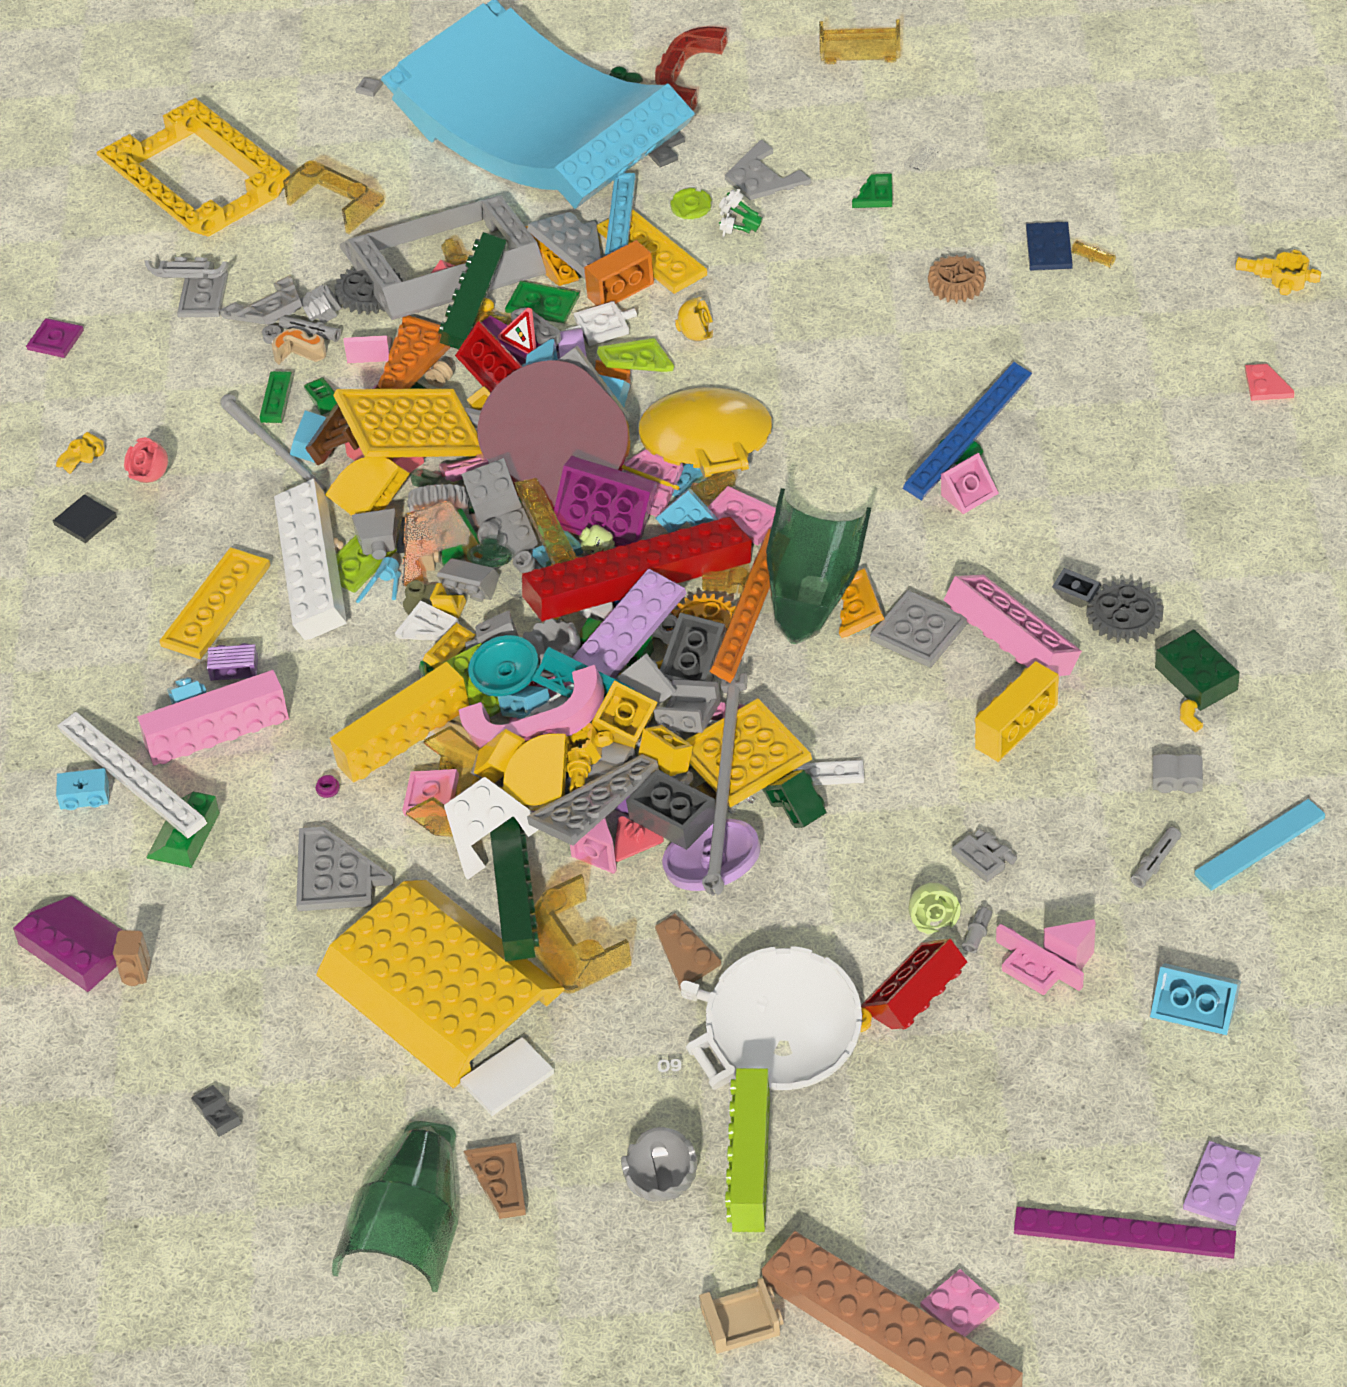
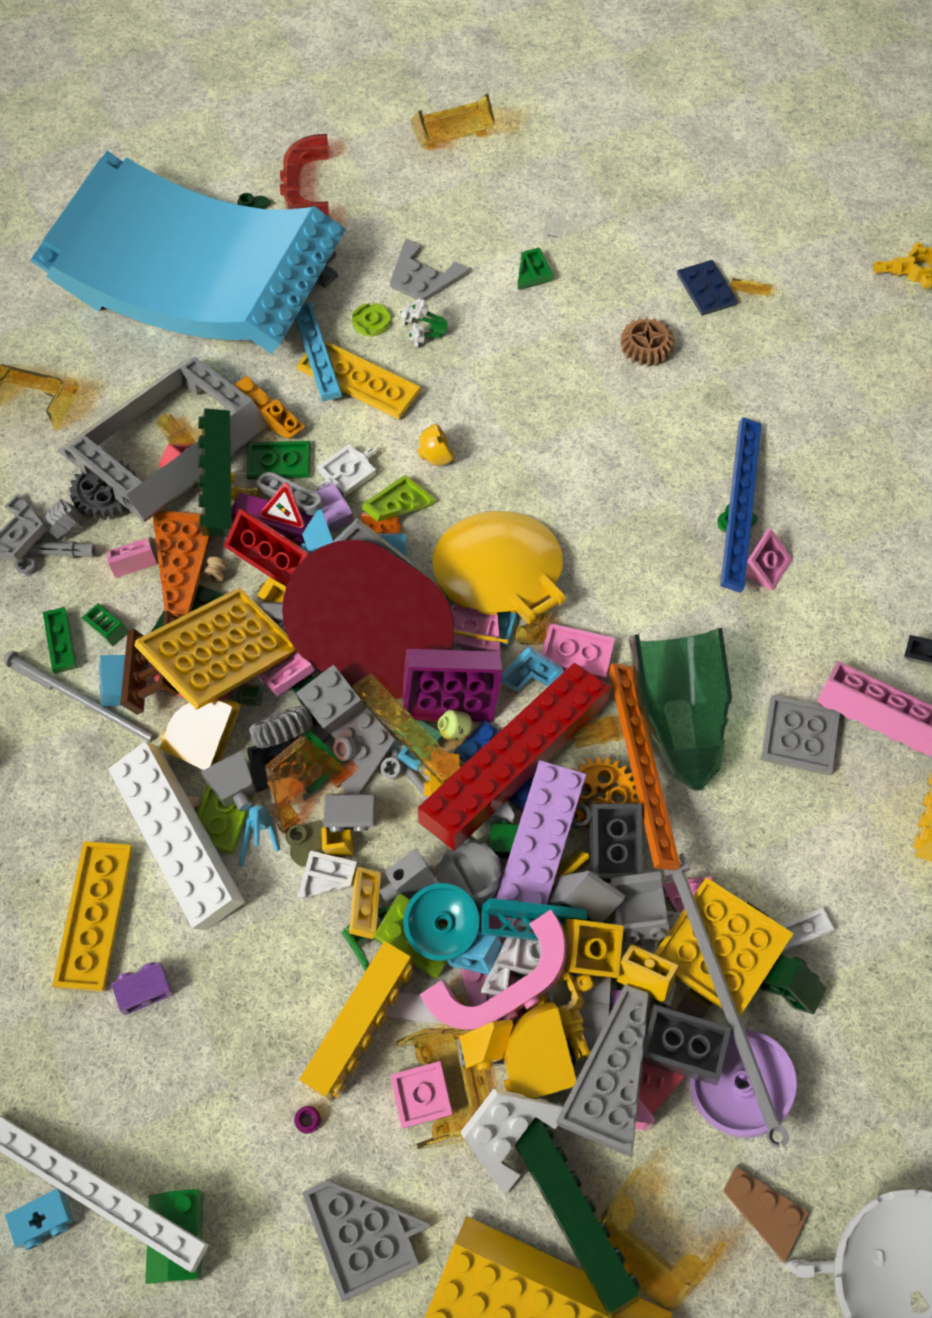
camera: 25 degrees left, 15 degrees up
bright pink brick [137,670,289,766] -> none
medium azure brick [167,677,207,704] -> none
tan animal [272,328,326,365] -> none
light grey tile [355,77,382,97] -> none
clear green piece [467,538,513,567] -> none
light grey wing [527,212,601,278] -> none
orange brick [584,240,654,306] -> none
light orange wing [839,568,884,638] -> none

